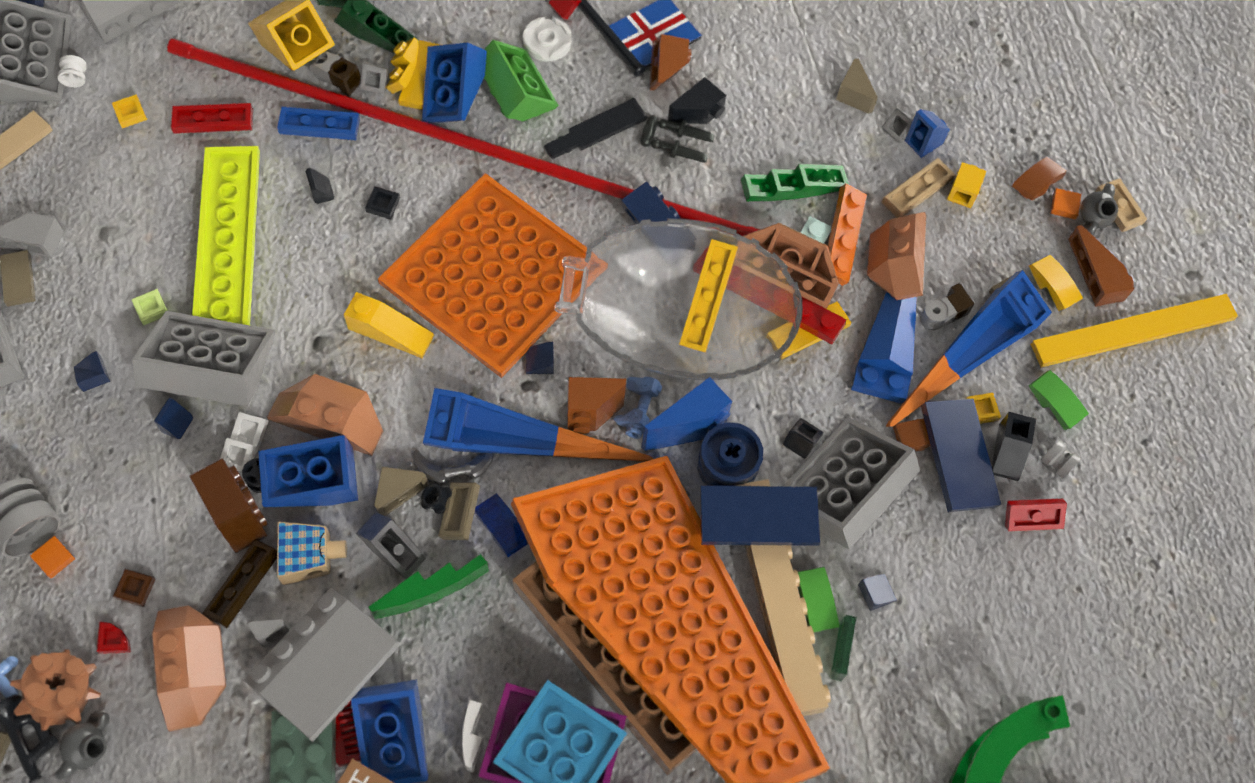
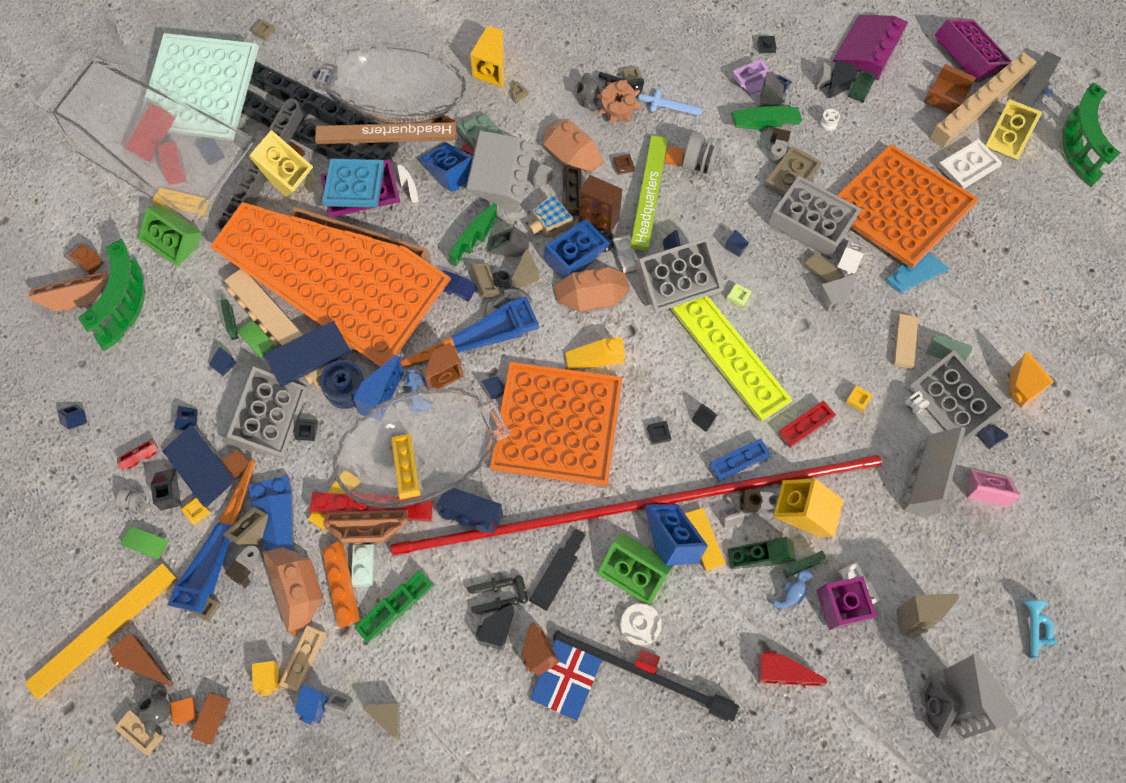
camera: 155 degrees right, 0 degrees up
red tile [96,621,131,654] -> none
yellow slope [386,37,418,94] -> none
yellow slope [1029,255,1083,311] -> none
none -> dark blue slope [57,404,87,430]
none -> dark blue slope [174,406,198,430]
none -> dark tan slope [224,507,268,545]
none -> lime tile [630,135,668,251]

